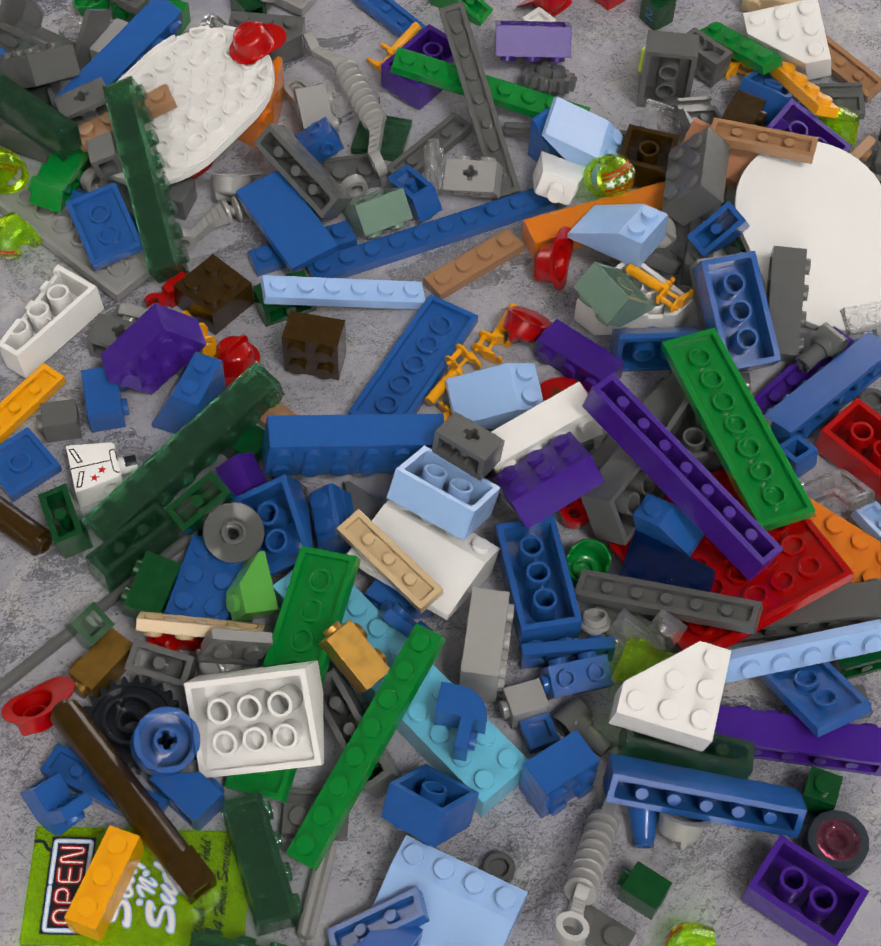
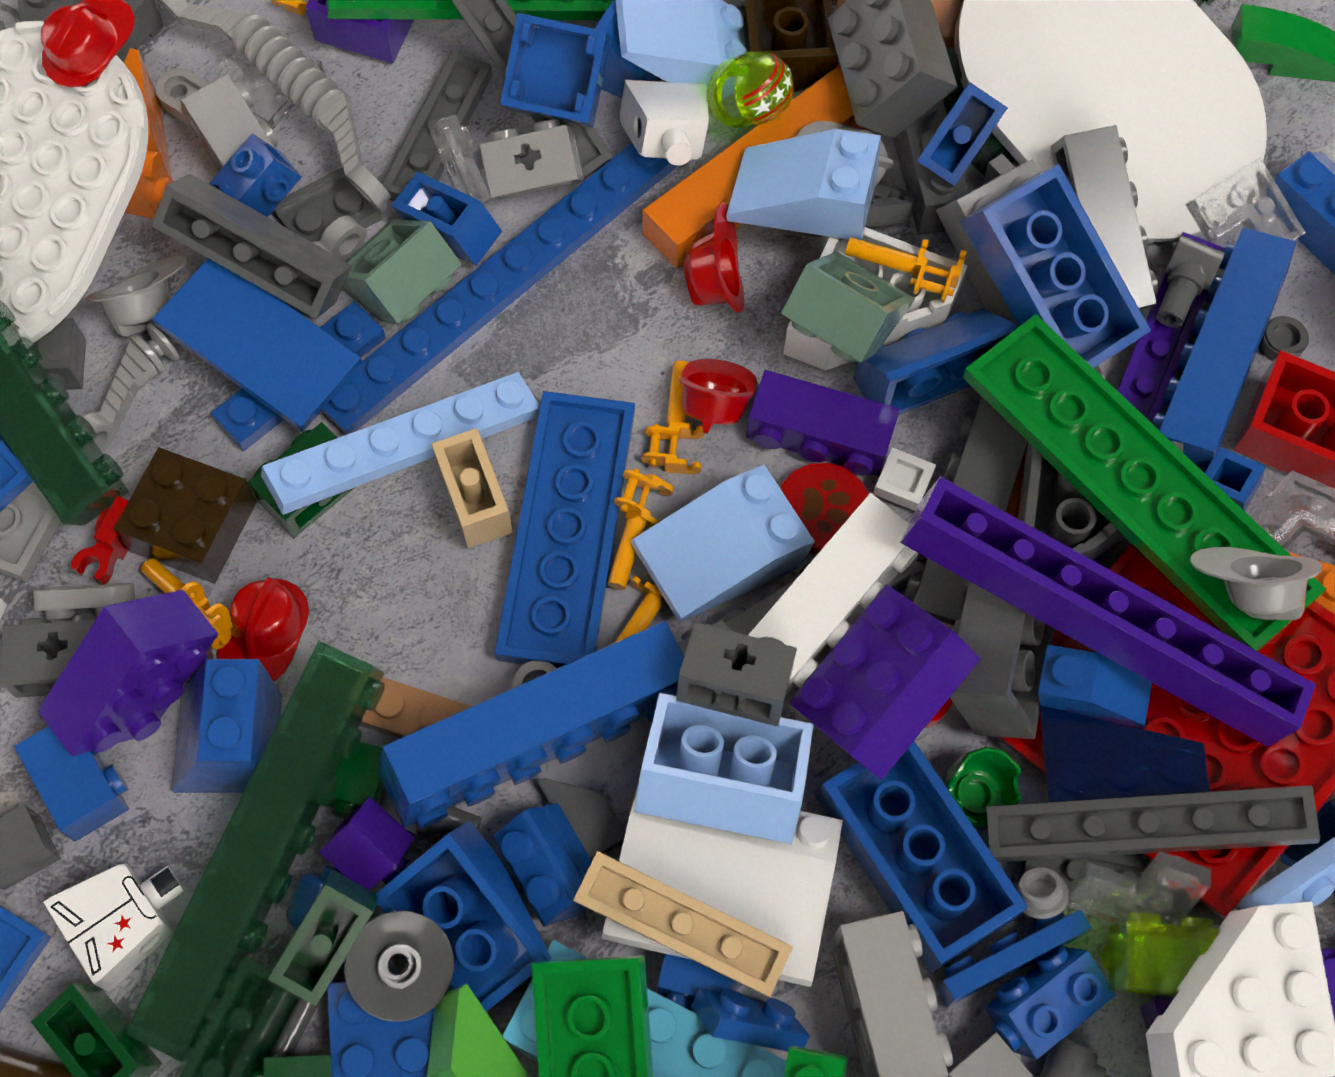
camera: 20 degrees left, 10 degrees up
dark brown brick [282,311,346,380] -> none
clear green tile [351,116,412,162] -> none
medium nougat plate [423,228,524,299] -> none
none -> tan brick [431,428,513,548]
none -> blue container [500,13,611,128]
none -> light grey piece [1190,547,1322,620]

